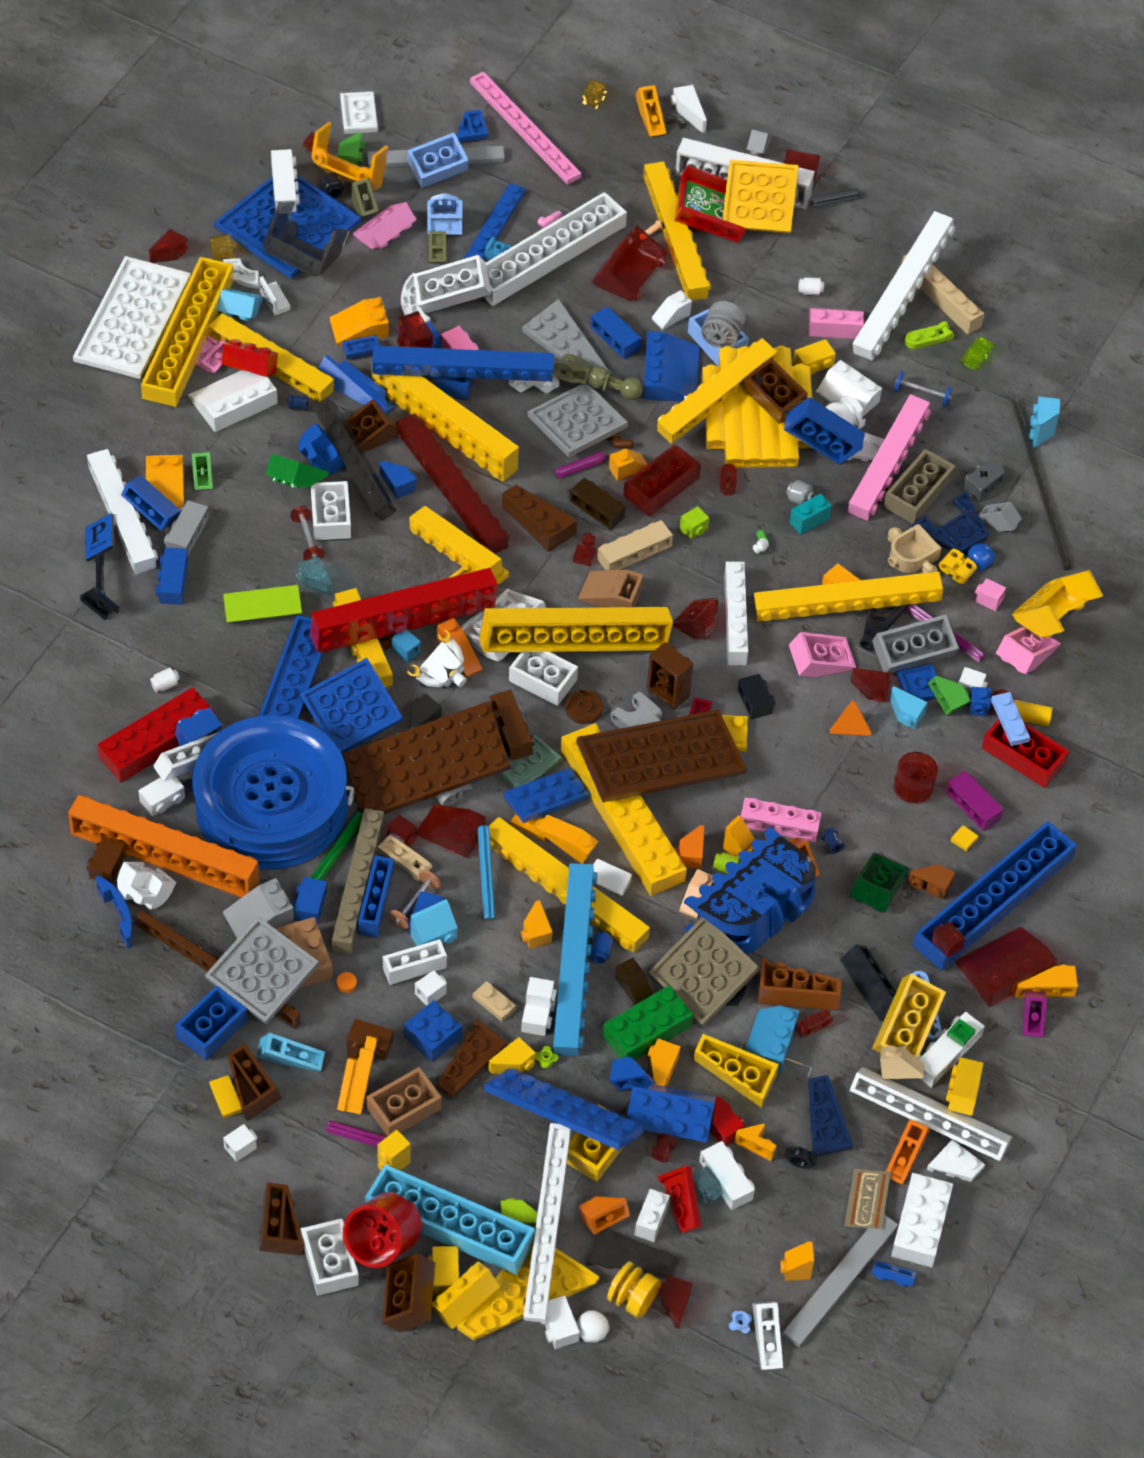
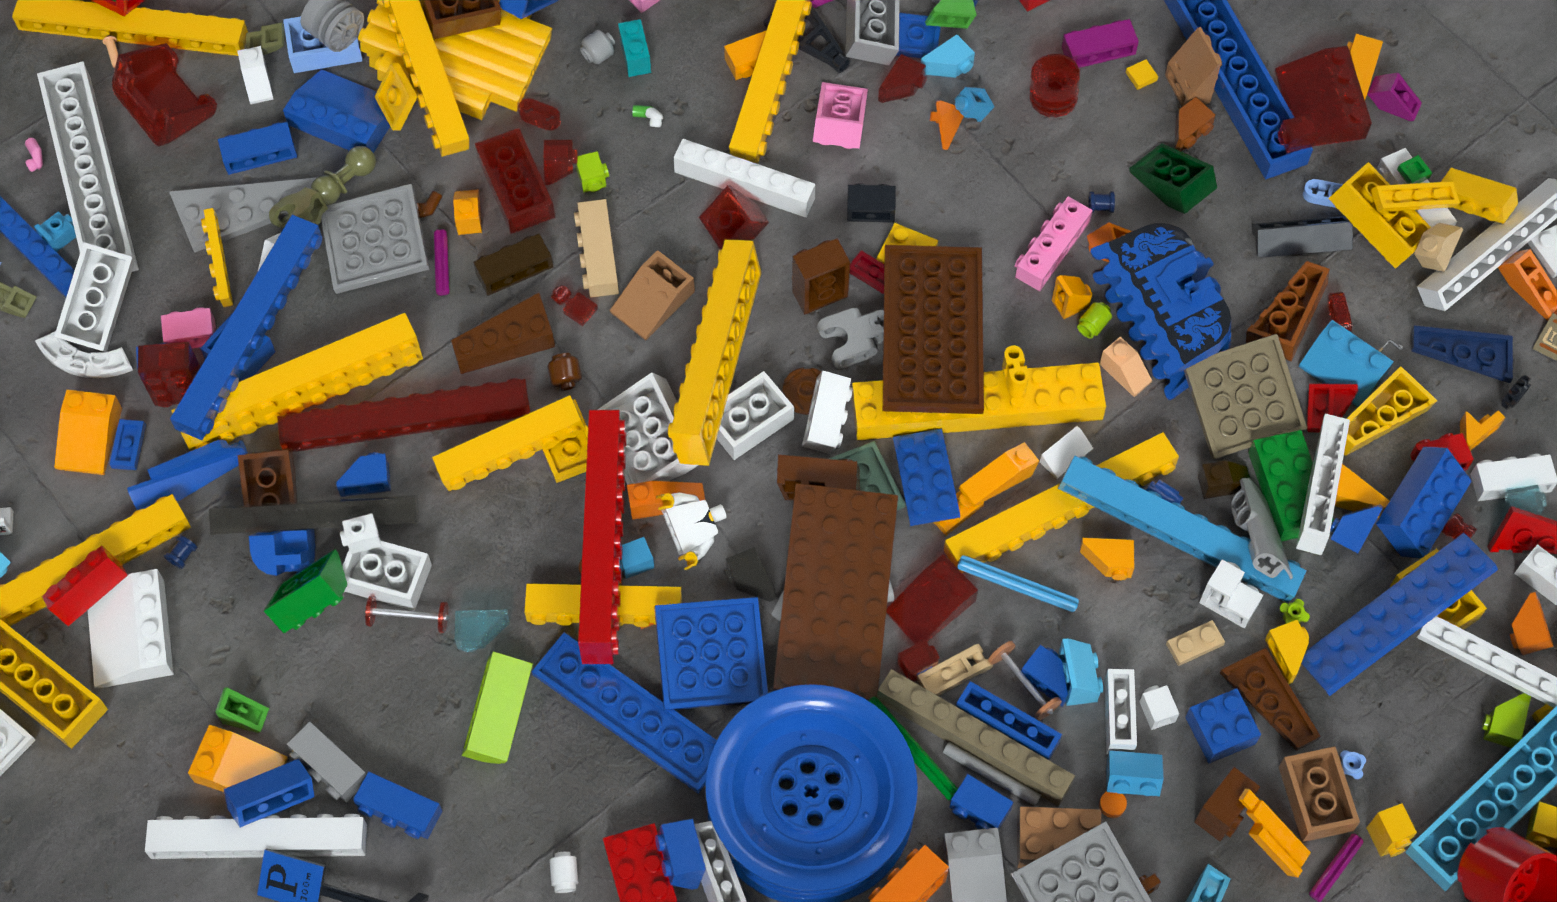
camera: 65 degrees left, 10 degrees up
bright pink slope [196,335,226,374] -> none
orange slope [675,825,704,869] -> none
none -> yellow plate [201,208,233,307]
none -> olive slope [246,23,284,55]
none -> white brick [340,513,382,554]
none -> yellow plate [375,63,418,130]
none -> clear red slope [543,140,578,185]
none -> reddish brown head [547,353,582,391]
none -> white brick [802,371,853,454]
none -> light grey piece [943,742,1041,806]
none -> dark azure brick [954,87,994,122]
none -> yellow piece [1002,345,1029,397]
none -> dark azure brick [1106,750,1164,796]
none -> medium nougat slope [1165,27,1222,107]
none -> light grey panel [1231,478,1293,580]
none -> white slope [1296,414,1350,555]
none -> red wing [1307,384,1358,433]
none -> light blue plate [1340,750,1366,779]
none -> yellow plate [1371,181,1460,212]

